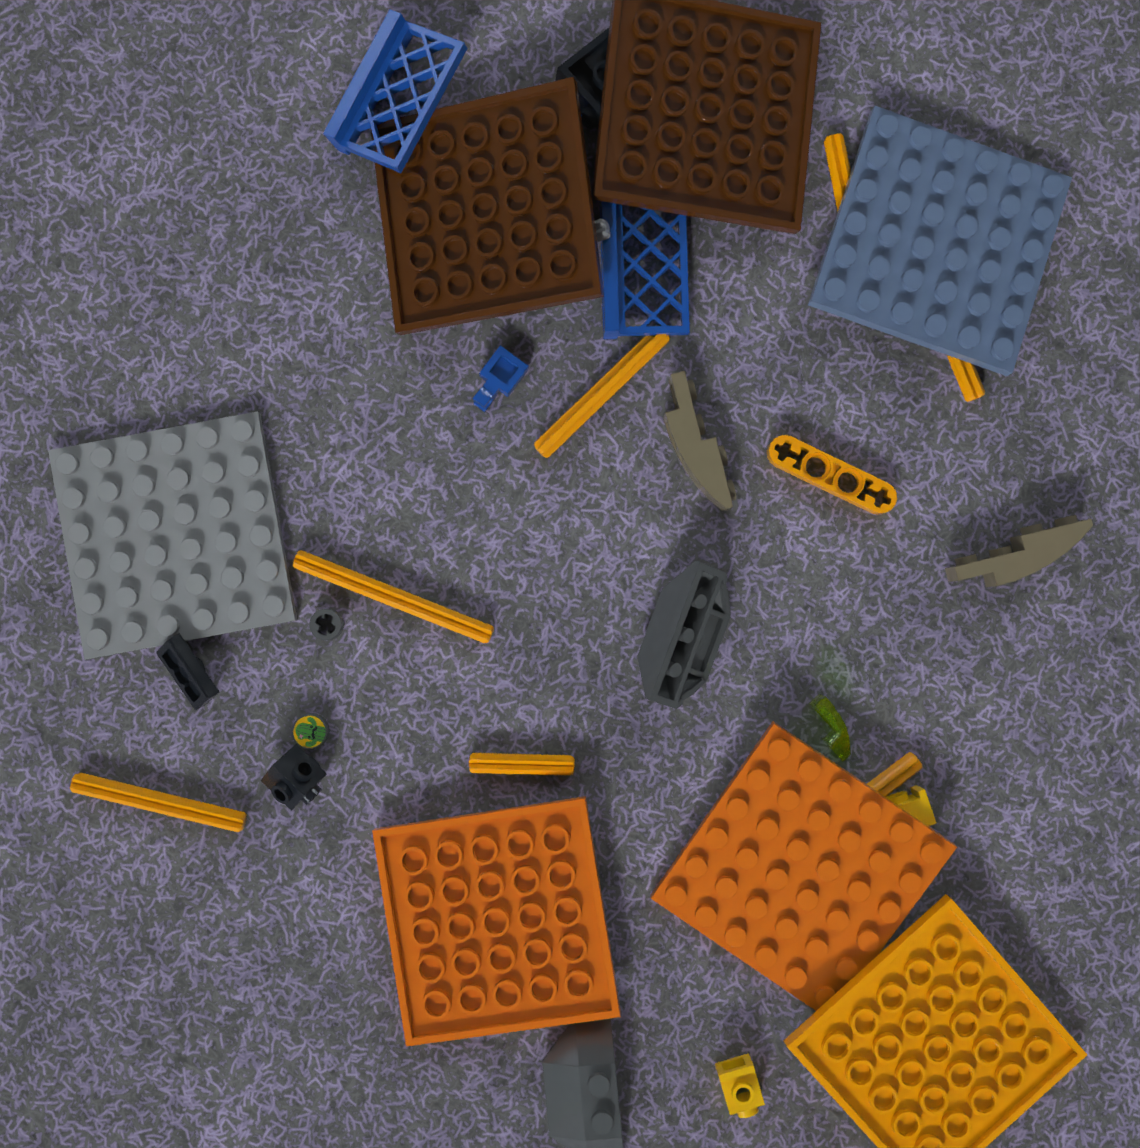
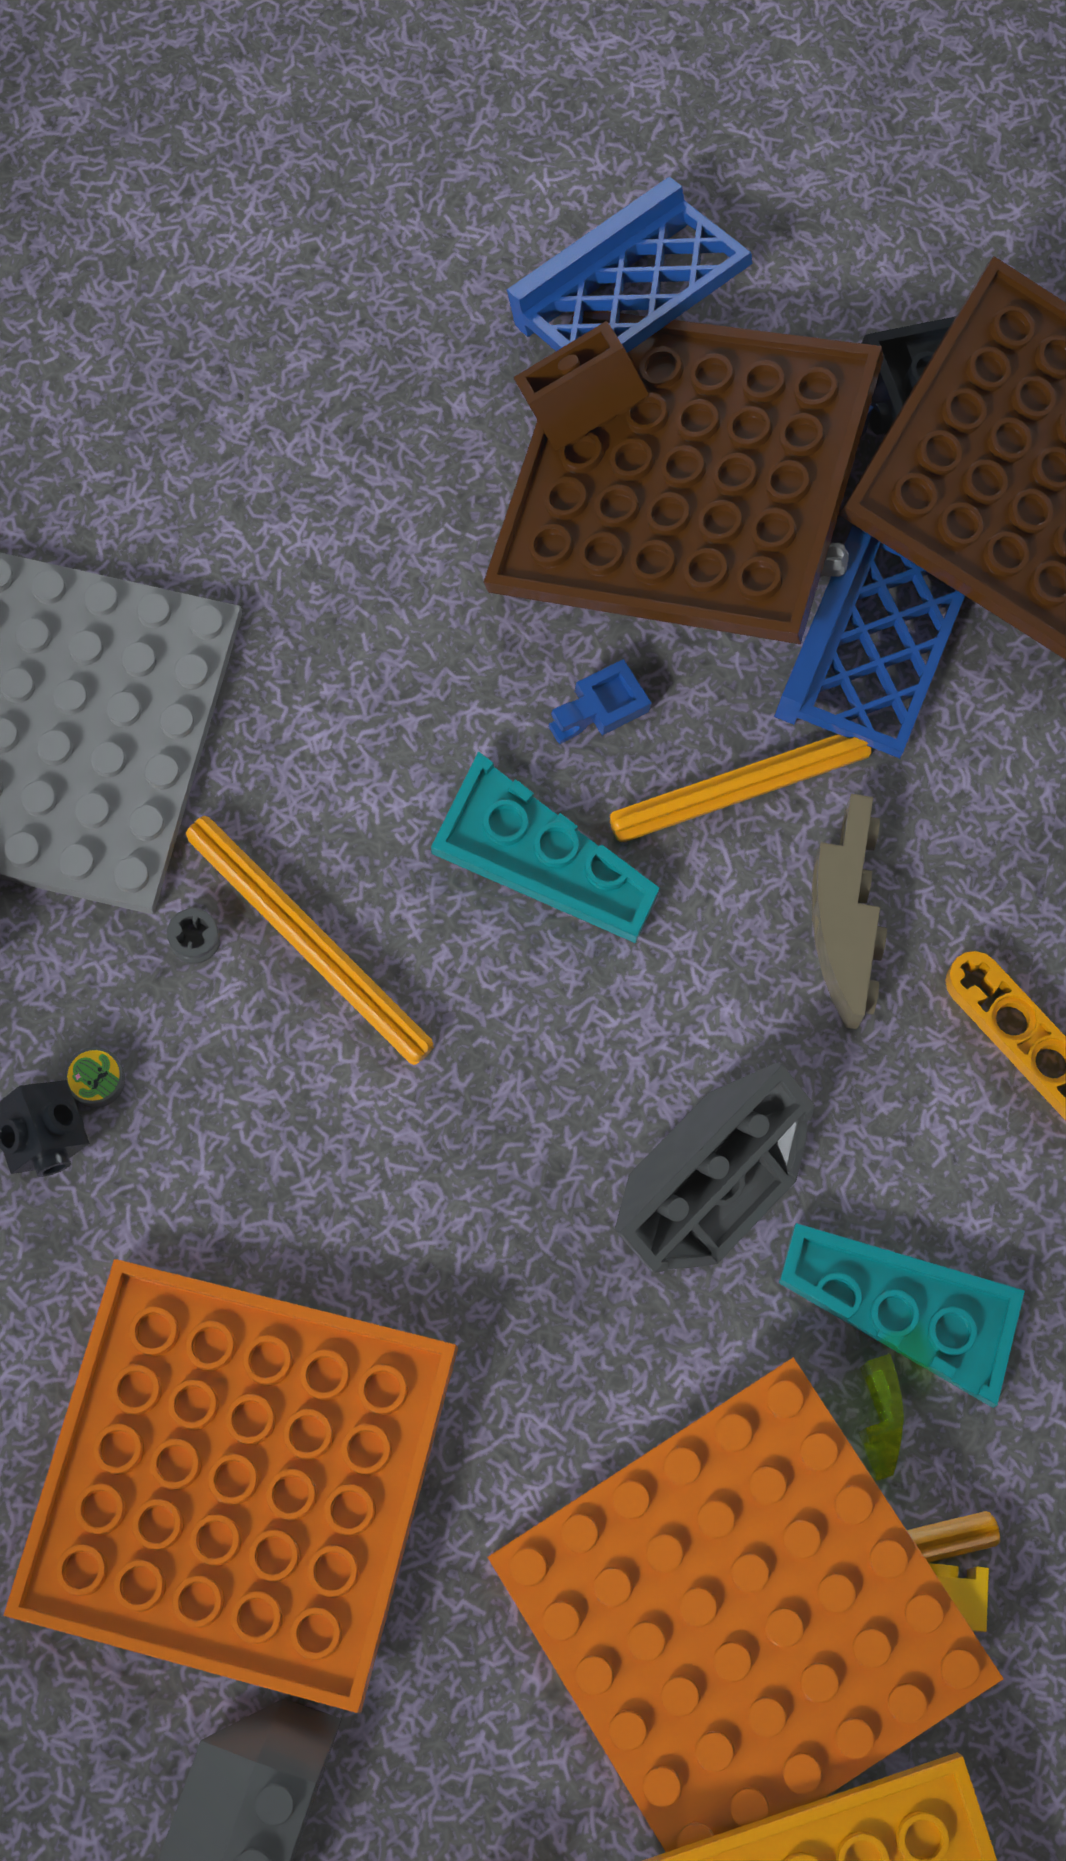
camera: 20 degrees right, 15 degrees down
light orange axle [469,753,575,776] -> none
none -> teal wing [431,751,660,943]
none -> reddish brown brick [513,321,649,451]
none -> teal wing [778,1223,1025,1408]

